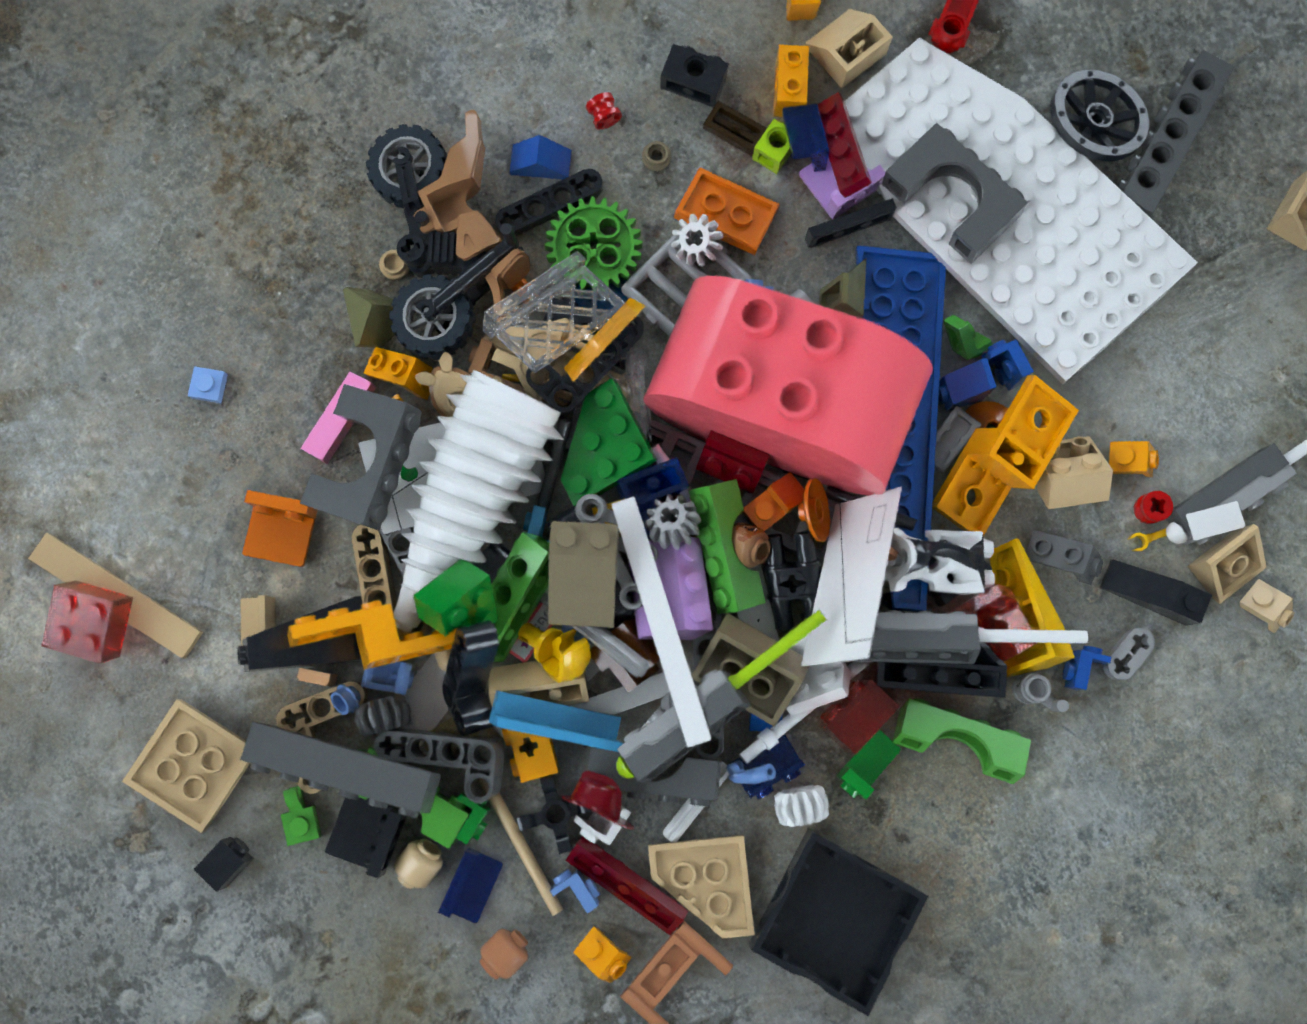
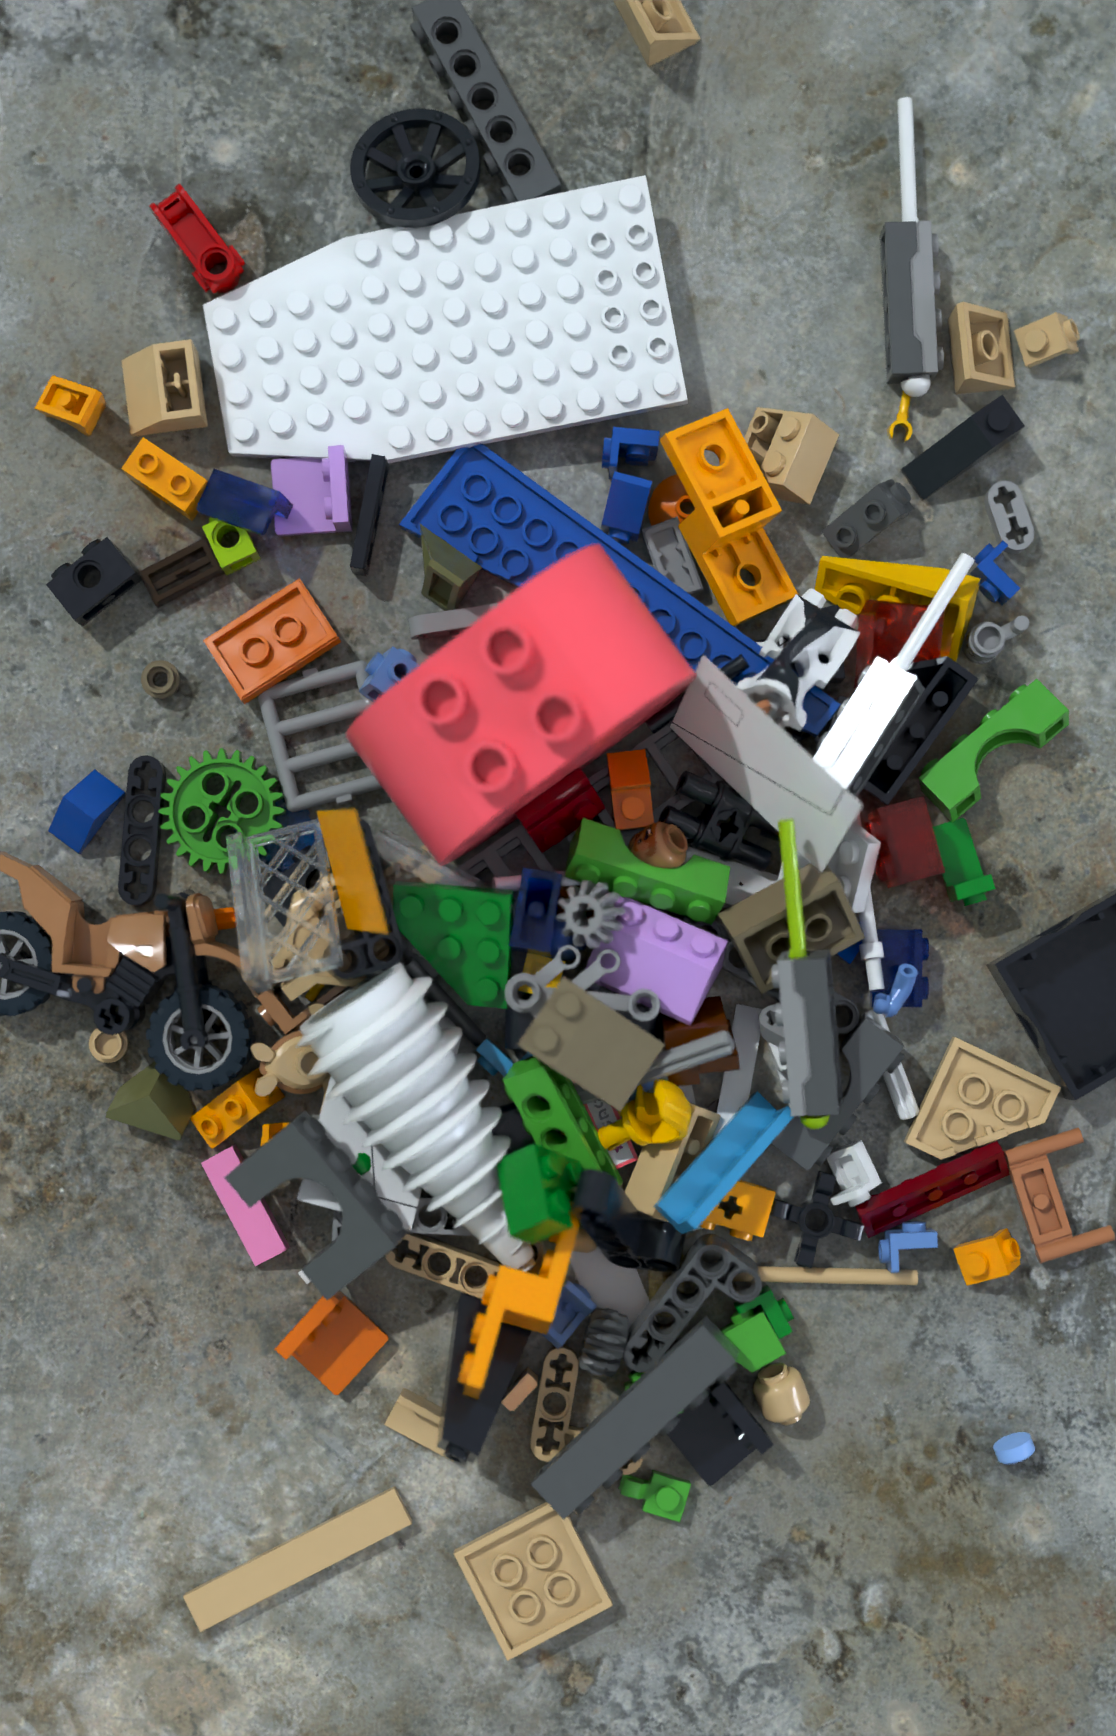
camera: 55 degrees left, 5 degrees up
clear red brick [41,580,133,664] -> none
light blue plate [188,366,228,403] -> none
black brick [193,837,254,892] -> none
medium blue plate [331,684,361,715] -> none
clear blue panel [438,847,503,923] -> none
nougat head [480,928,529,979] -> none
dark red piece [562,770,635,830] -> none
red wheel [586,92,622,130] -> none
white sticker [612,497,711,747] -> none
white gear [671,214,723,266] -> none
white gear [774,784,829,827] -> none
orange dish [798,478,830,542] -> none
dark red plate [813,92,872,198] -> none
dark grey arch [882,123,1028,264] -> none
bright green bracket [943,315,992,360] -> none
light orange bracket [1109,441,1159,477] -> none
red wheel [1134,491,1173,524] -> none
white sticker [1186,501,1246,540] -> none

